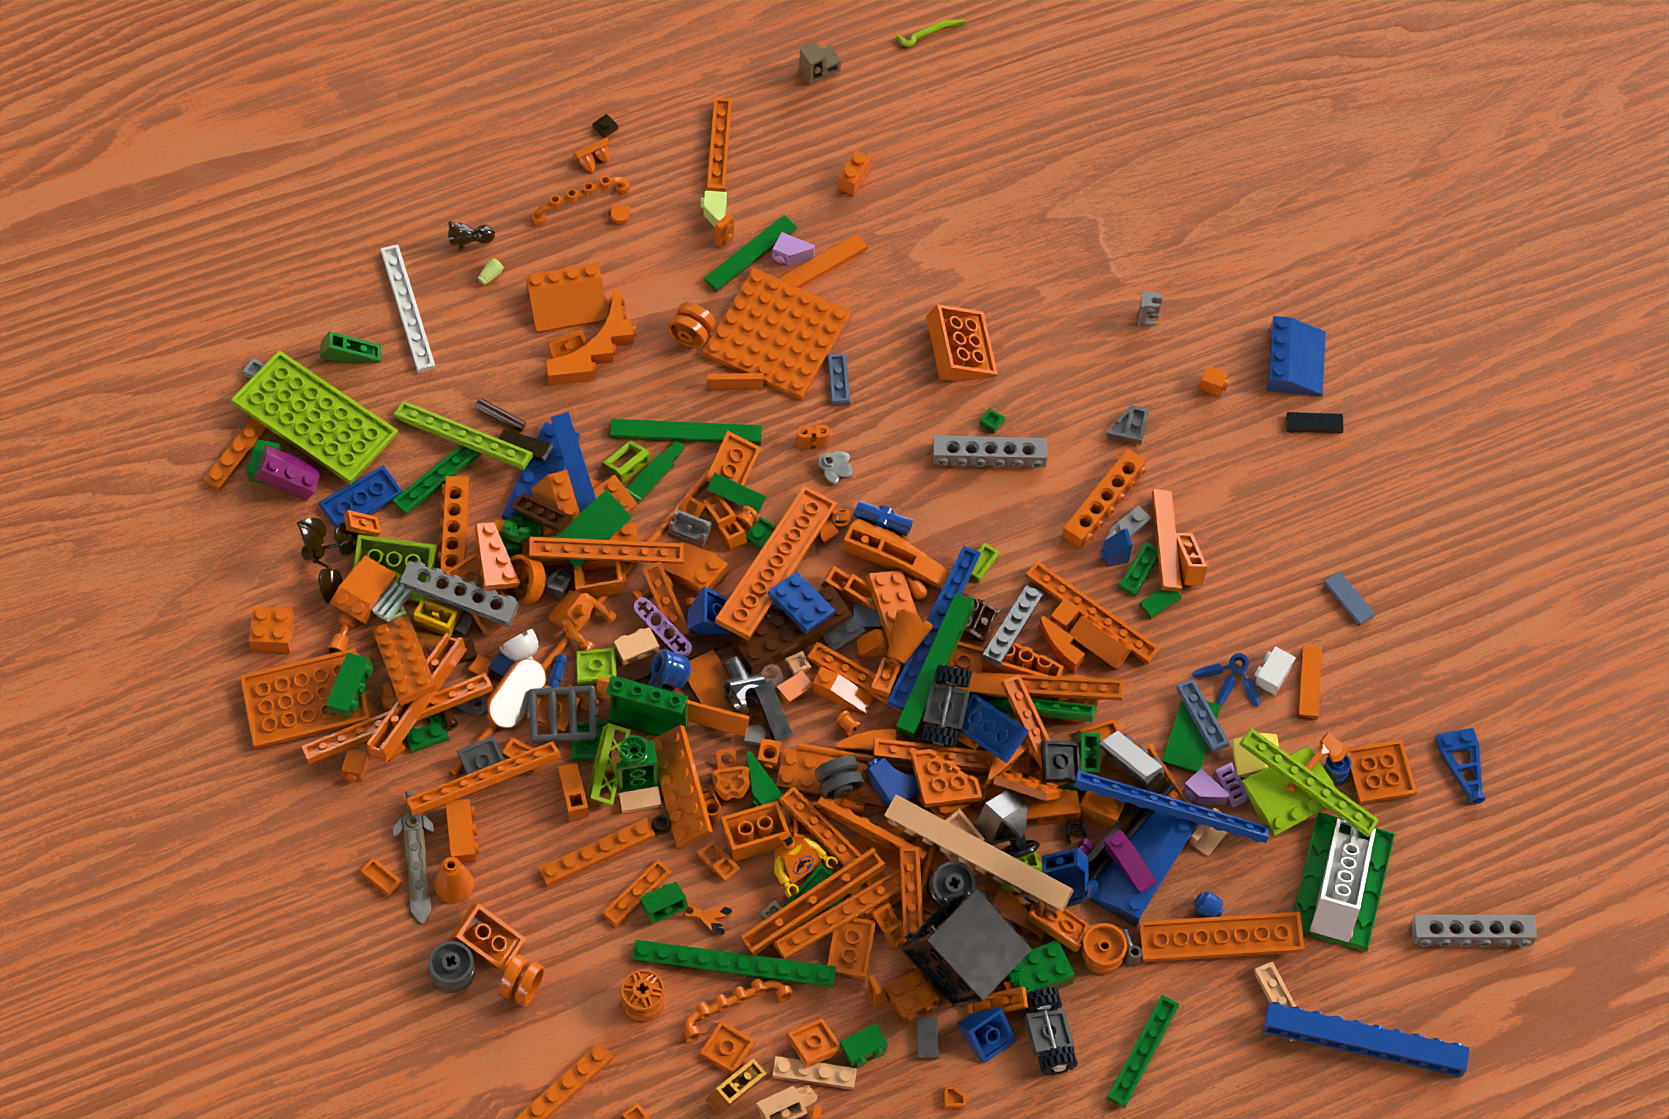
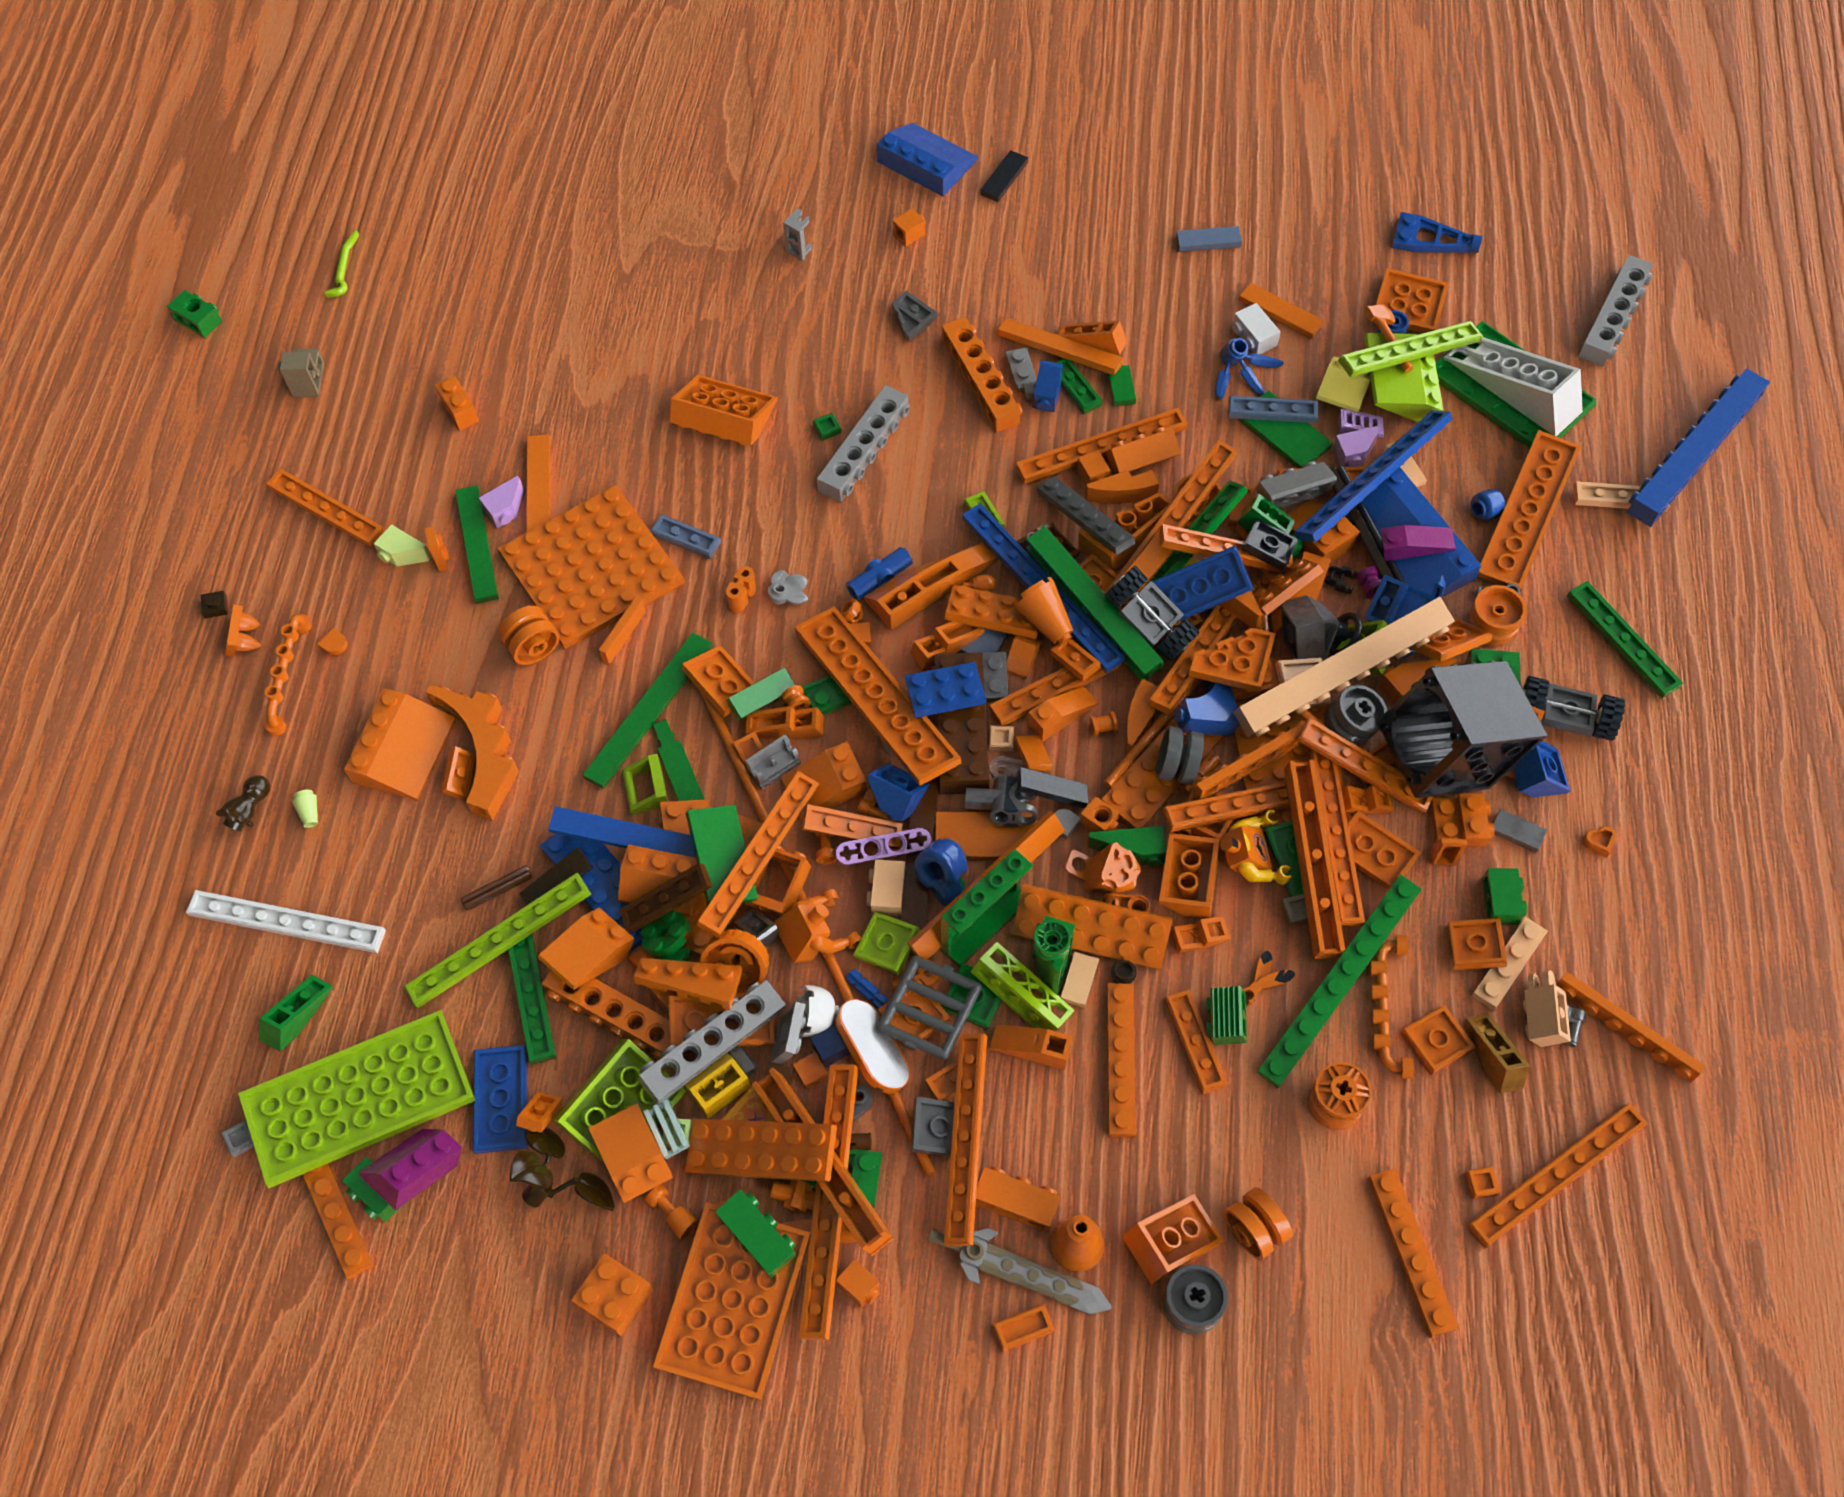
camera: 55 degrees left, 0 degrees up
none -> orange slope [538,908,635,990]
none -> light grey plate [770,1002,807,1065]

